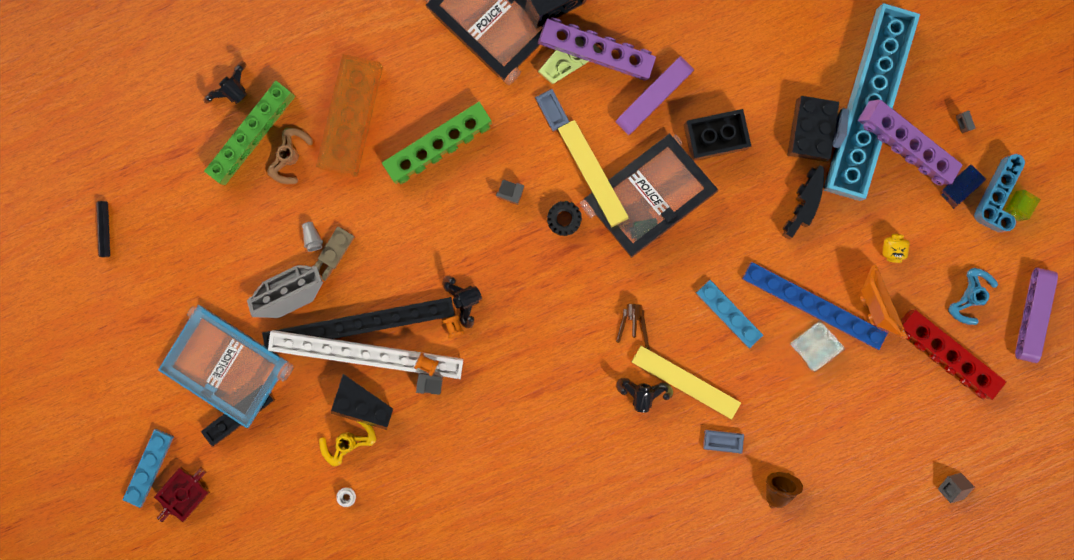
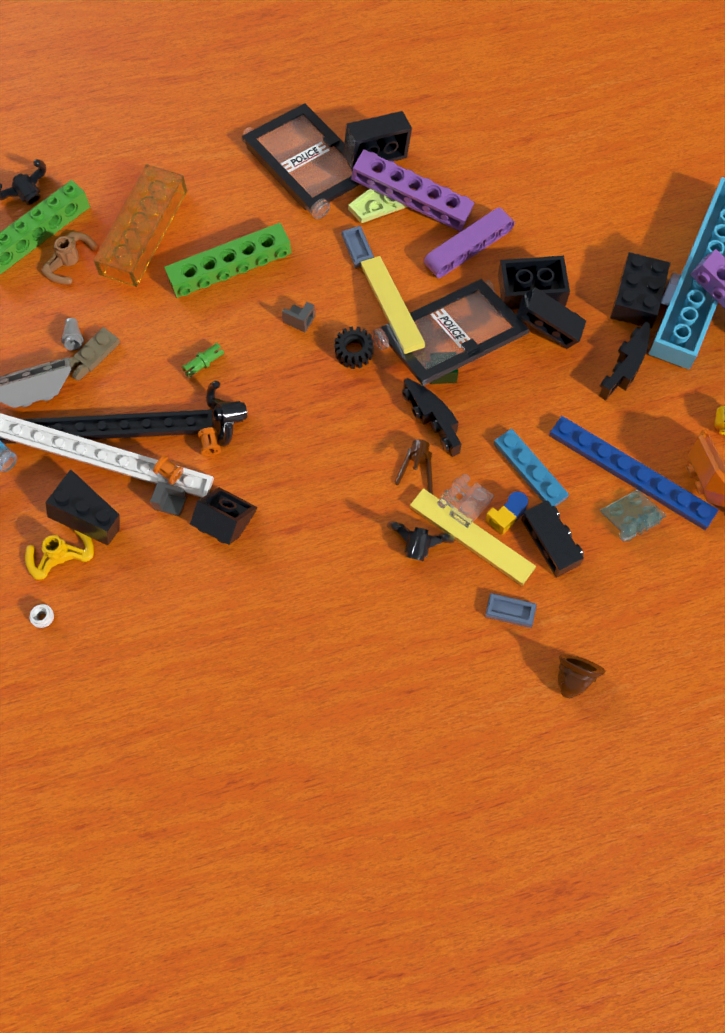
camera: 10 degrees right, 20 degrees down
none -> bright green pin [181,343,224,378]
none -> black slope [190,487,257,545]
none -> black slope [402,378,461,457]
none -> clear plate [437,474,494,528]
none -> leg [485,491,528,535]
none -> black brick [516,287,586,349]
none -> black brick [521,500,584,578]

